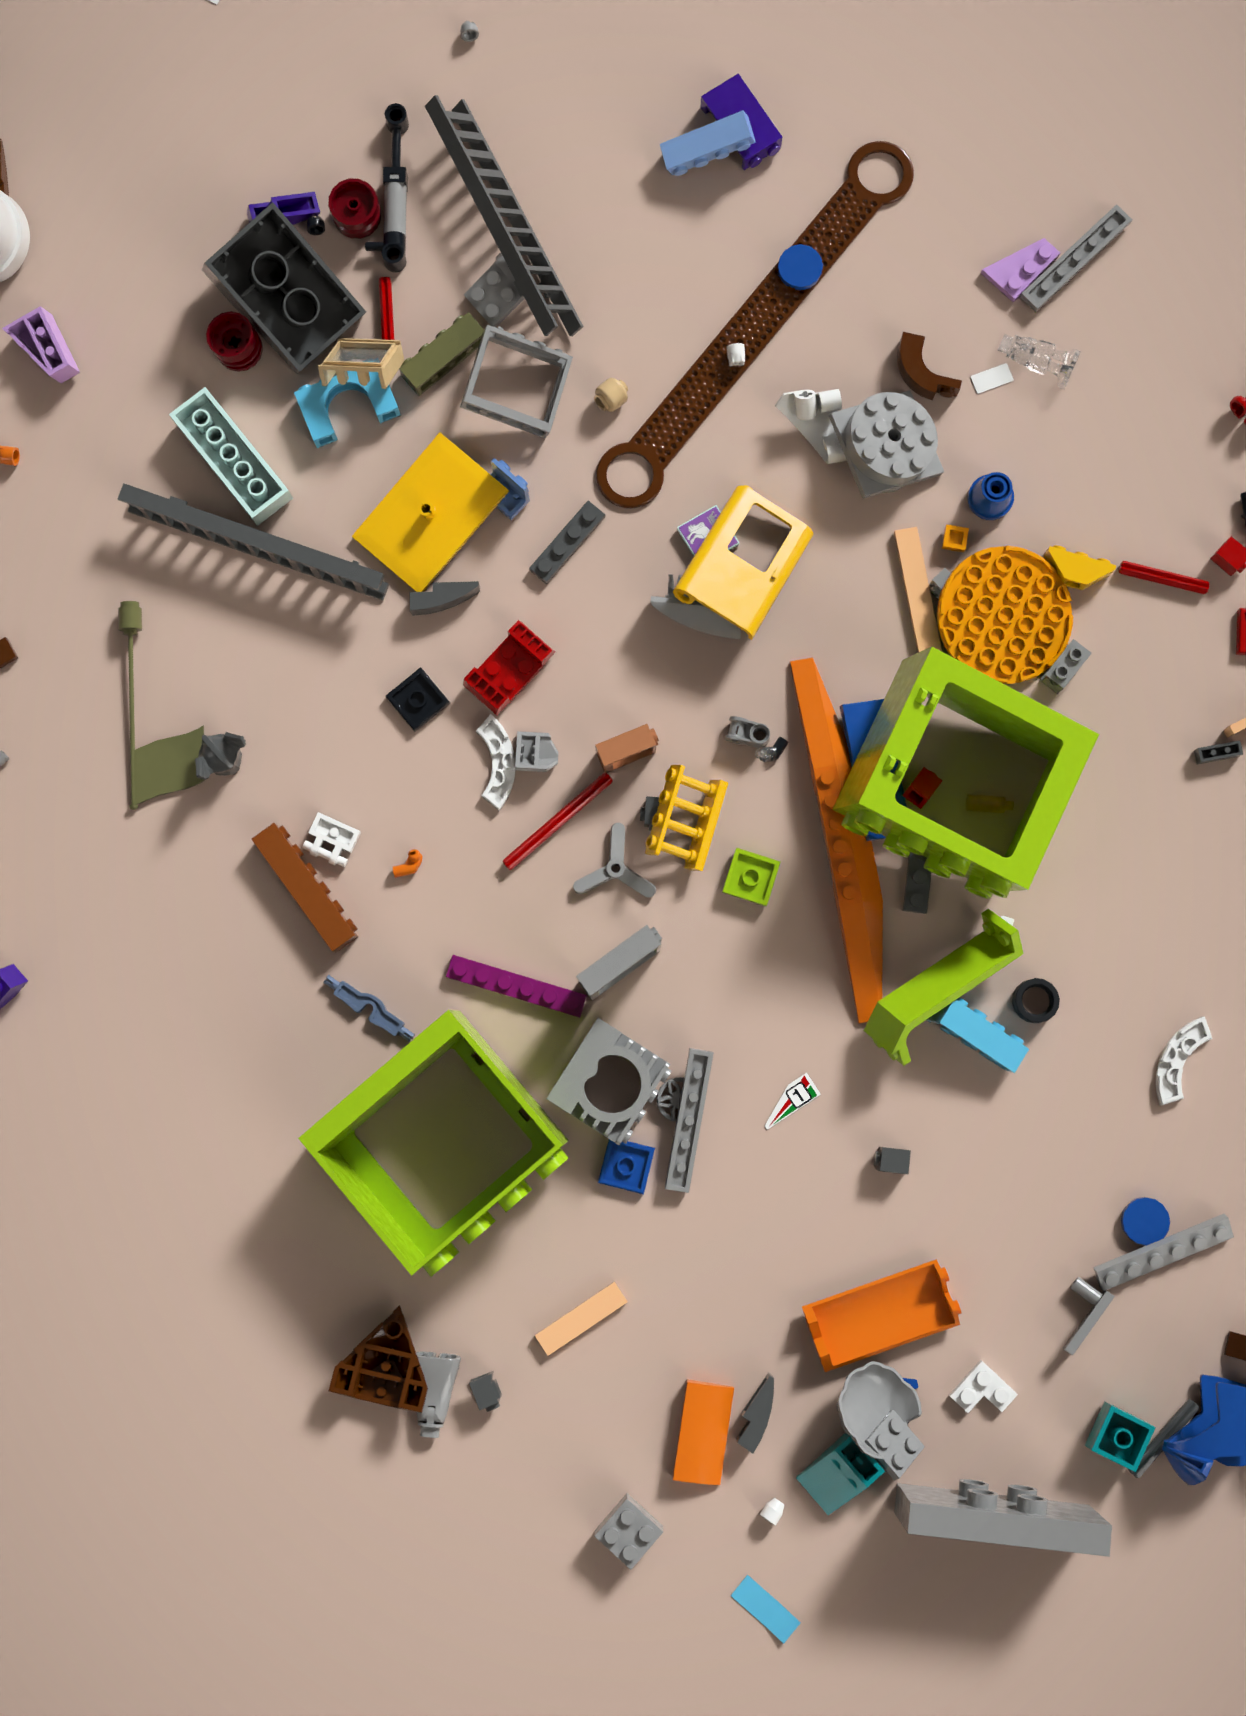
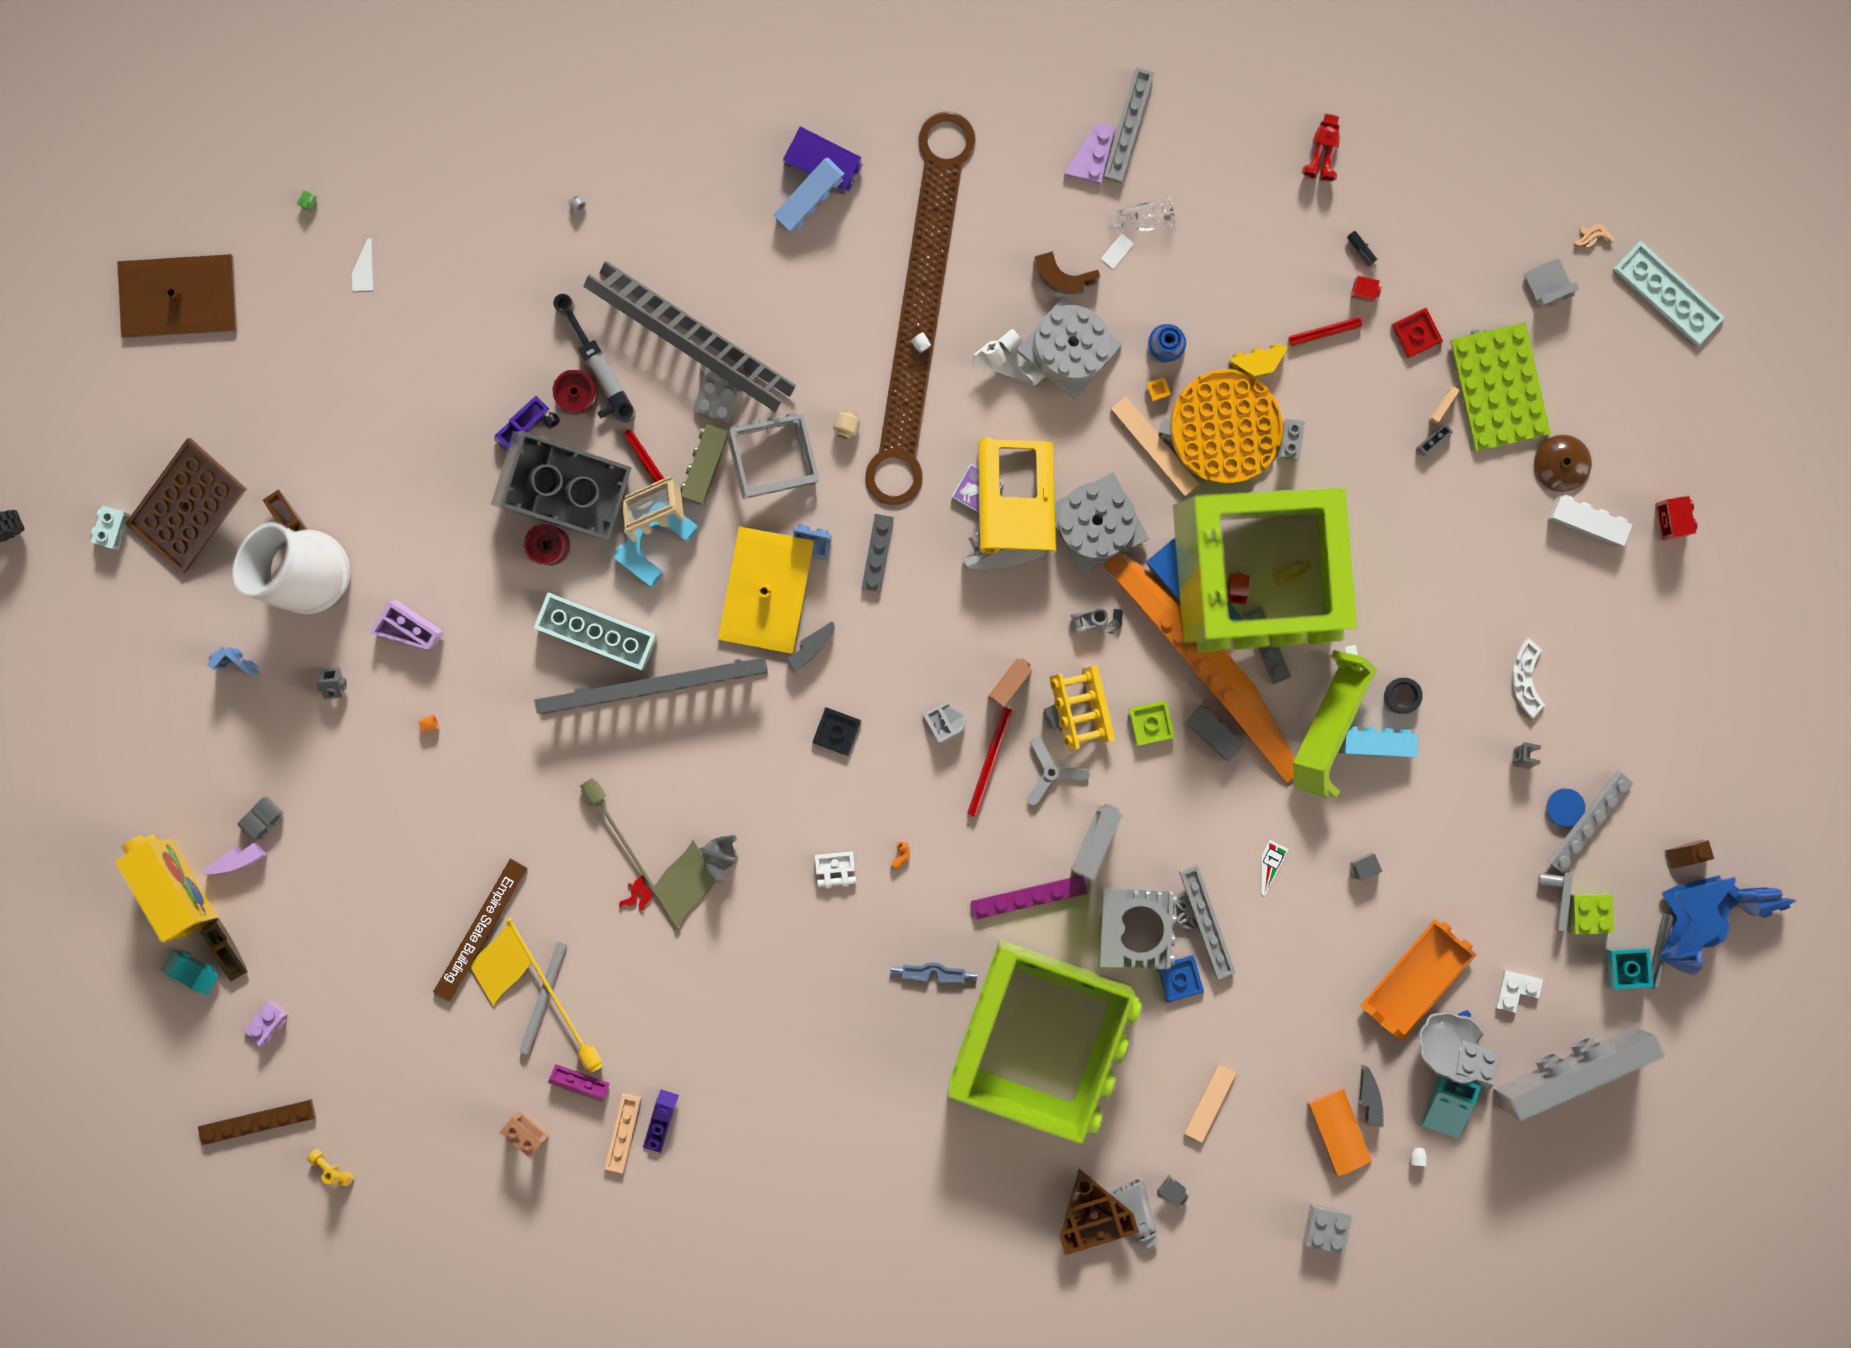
camera: 30 degrees left, 5 degrees up
dark orange brick [252,823,358,953] -> none
red plate [463,620,555,715] -> none
white tile [476,714,516,811] -> none
medium azure sticker [731,1575,801,1644] -> none
blue tile [778,244,823,290] -> none
none -> red piece [619,875,652,911]
none -> light grey piece [1055,472,1149,575]
none -> dark grey brick [1184,706,1245,762]
none -> dark grey window [1513,742,1541,769]
none -> lime brick [1569,893,1614,934]

